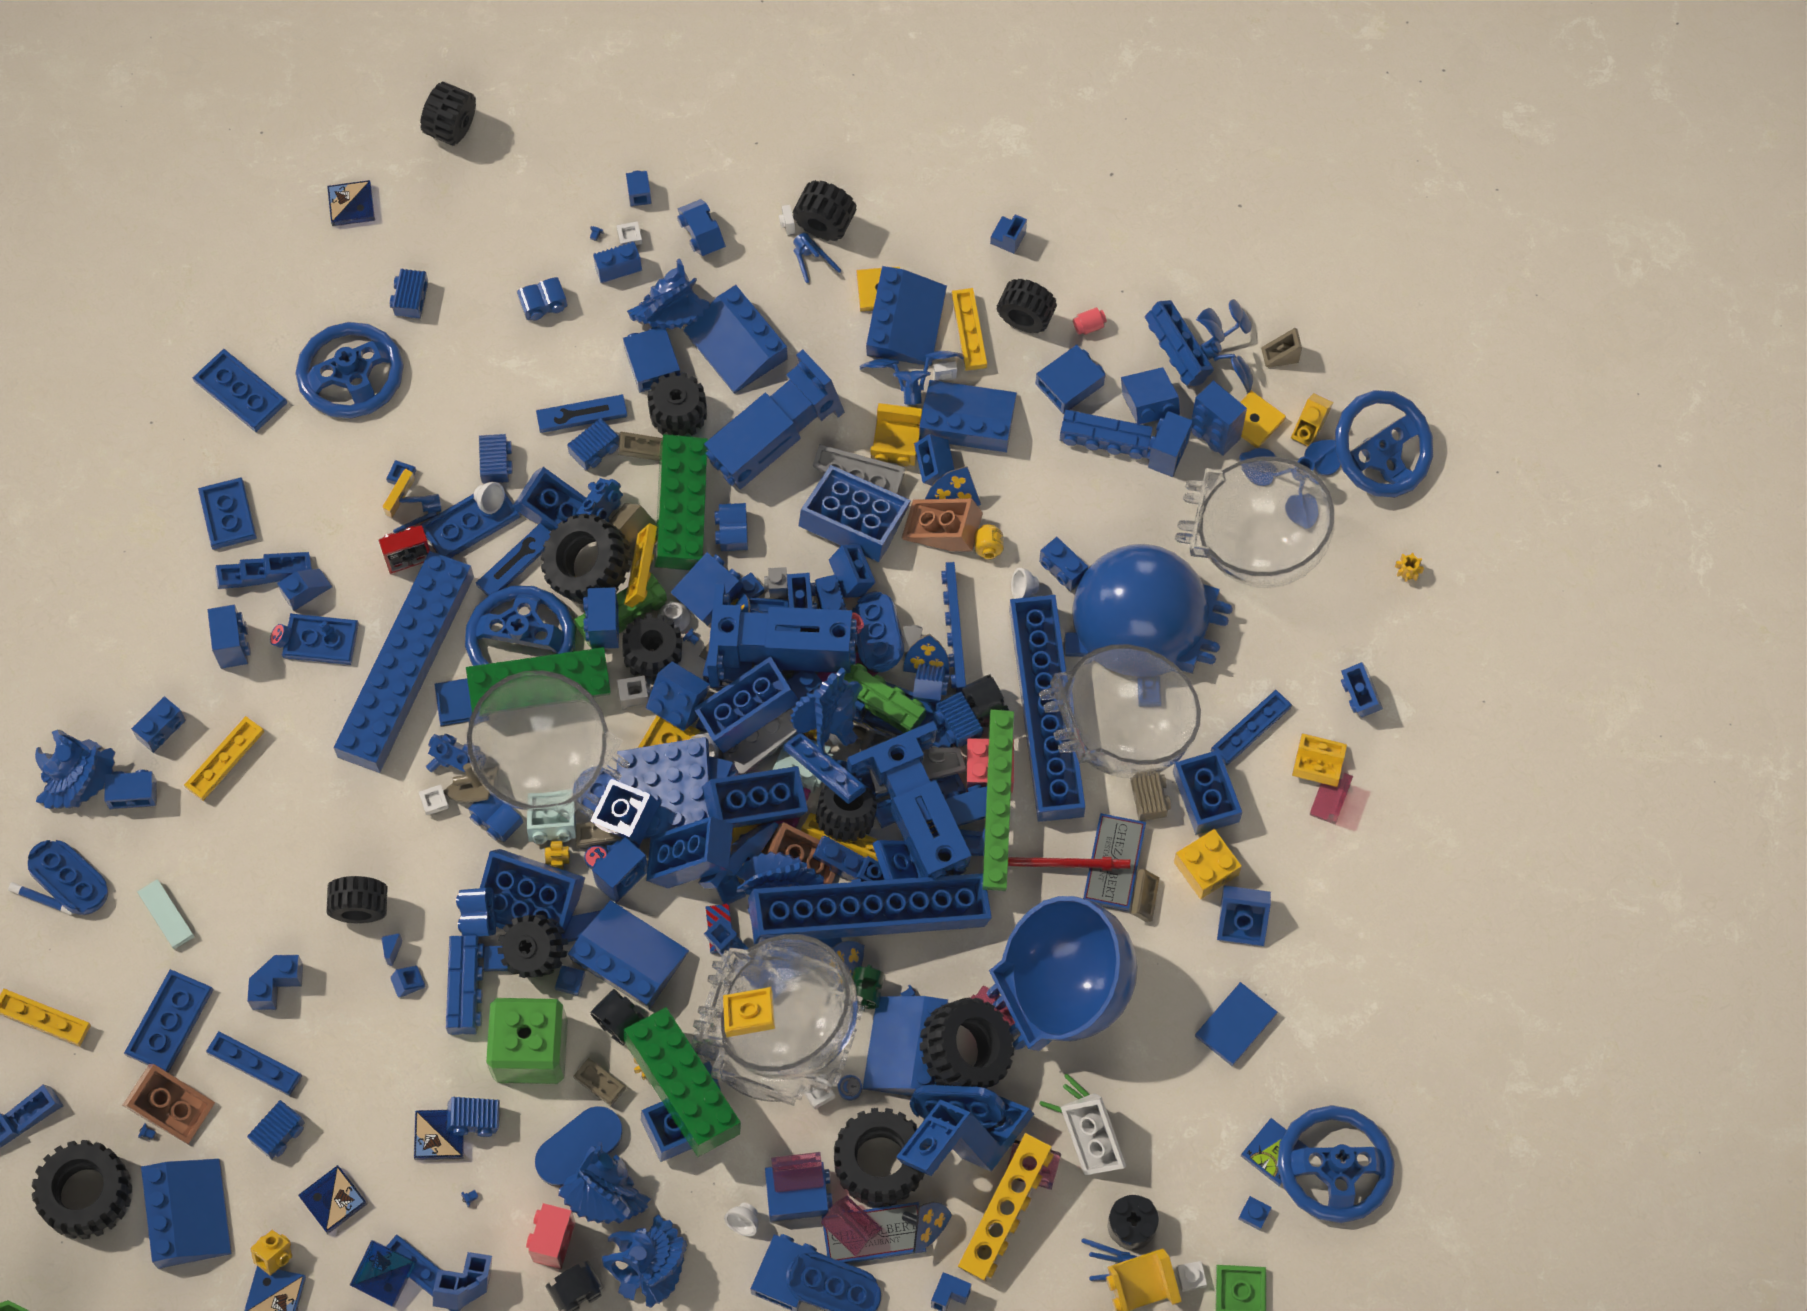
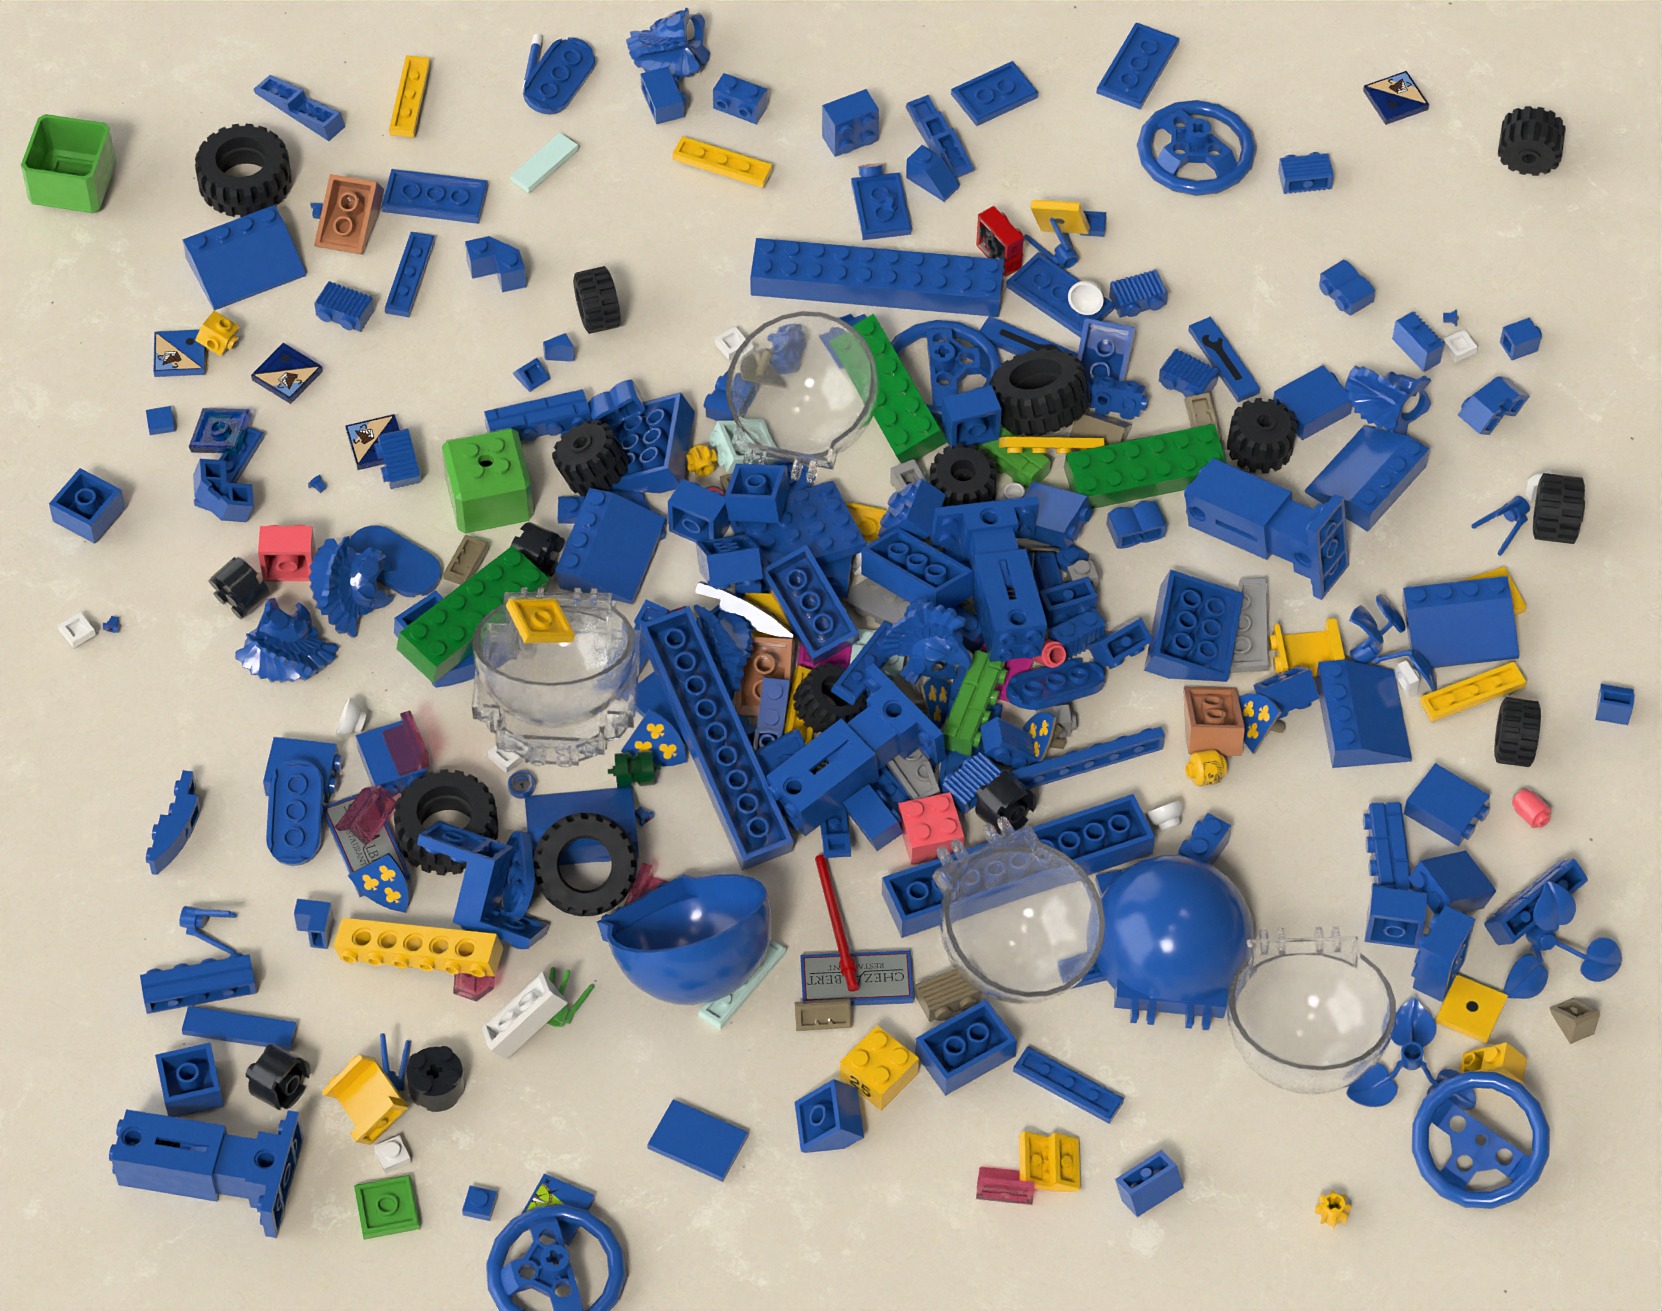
camera: 75 degrees right, 10 degrees down
bright green plate [982,710,1014,891] -> none

